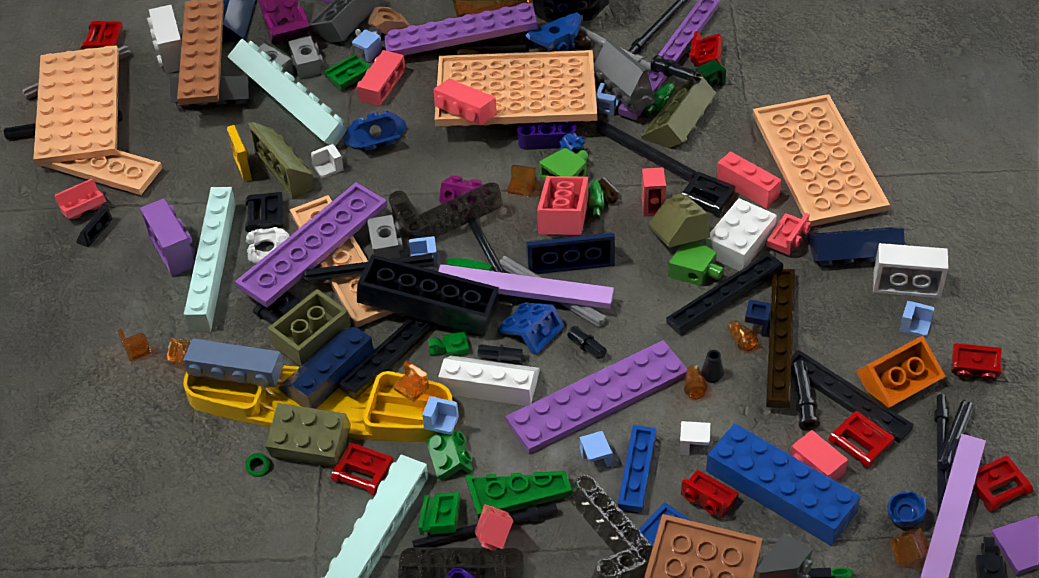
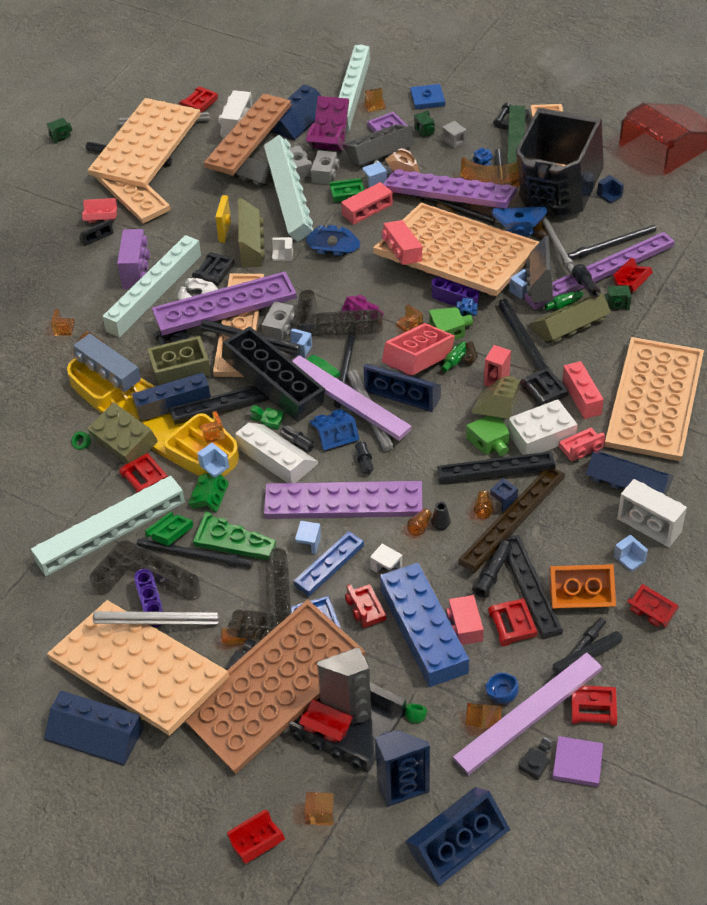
camera: 30 degrees right, 0 degrees up
coral brick [475,504,513,550] -> none

